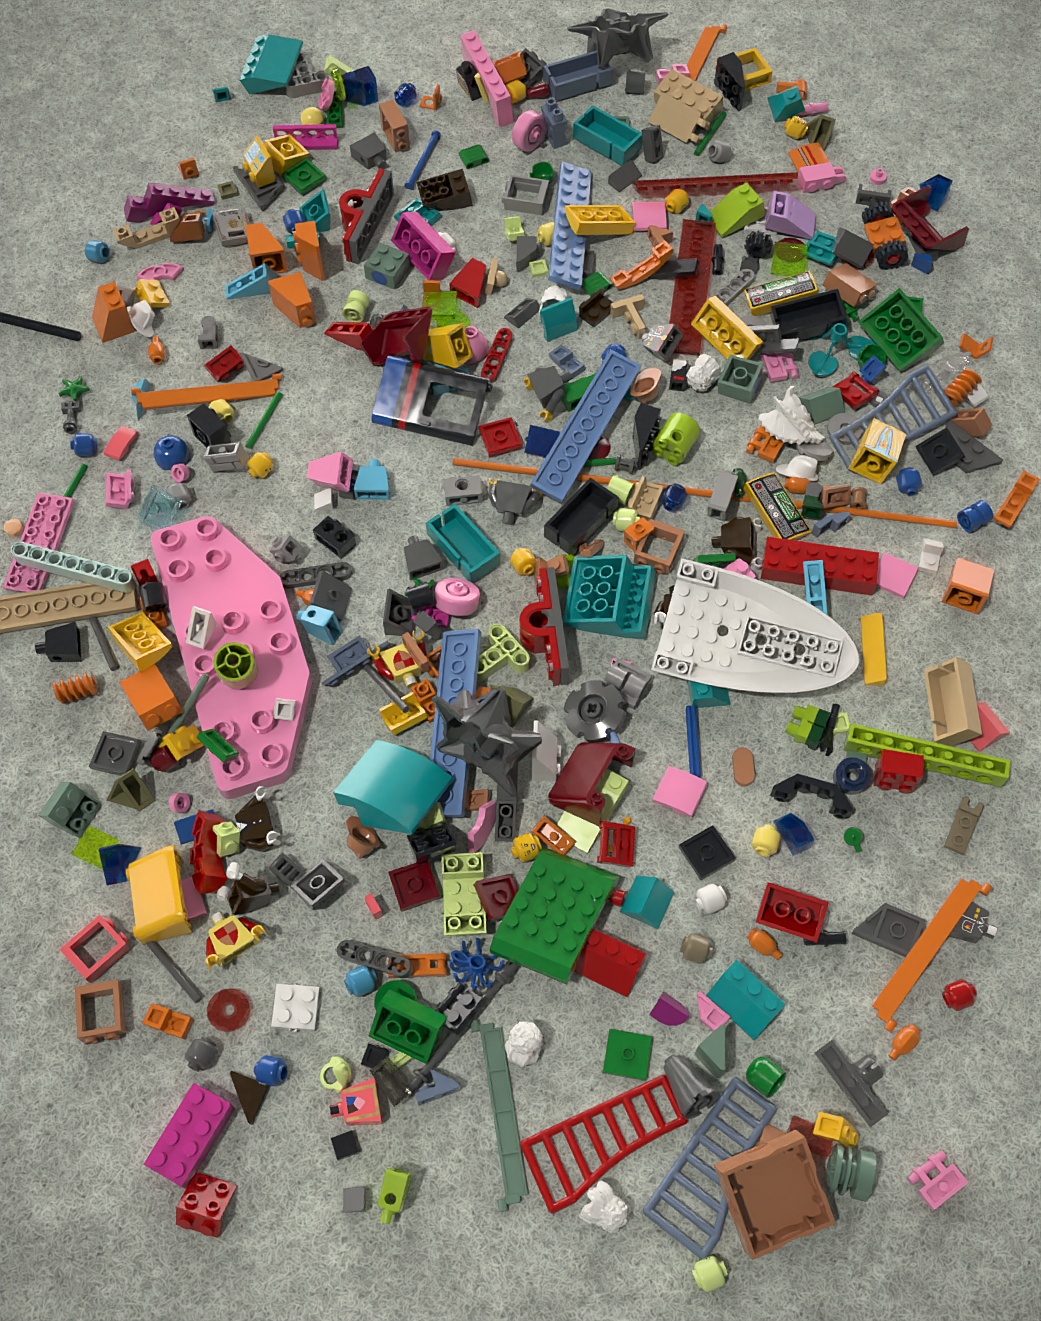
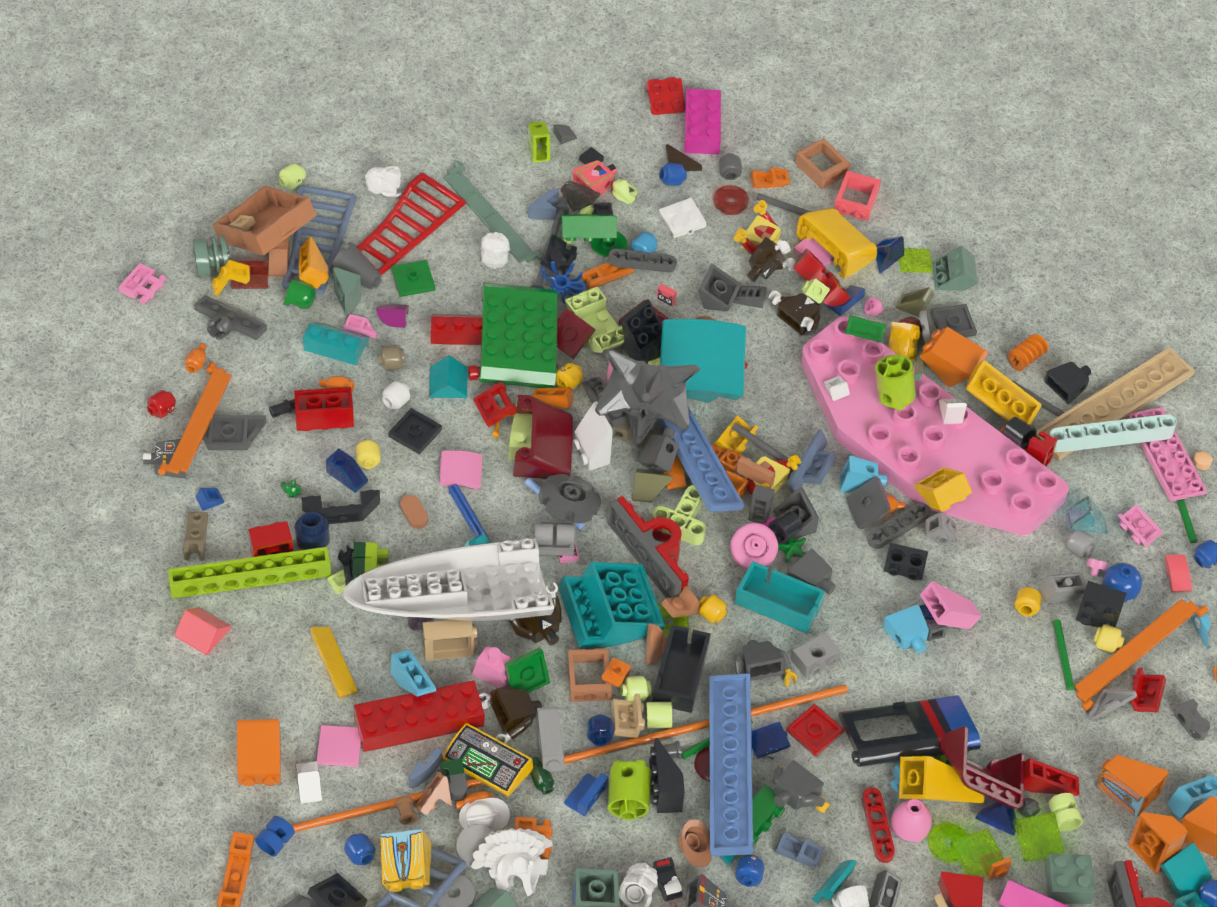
camera: 150 degrees right, 10 degrees down
tan piece [924,657,982,746] -> none
none -> blue slope [196,488,224,511]
none -> tan plate [229,215,256,232]
none -> light orange slope [299,236,329,289]
none -> blue panel [564,773,608,816]
none -> yellow slope [914,467,972,511]
none -> clear neon green tile [1014,812,1065,862]

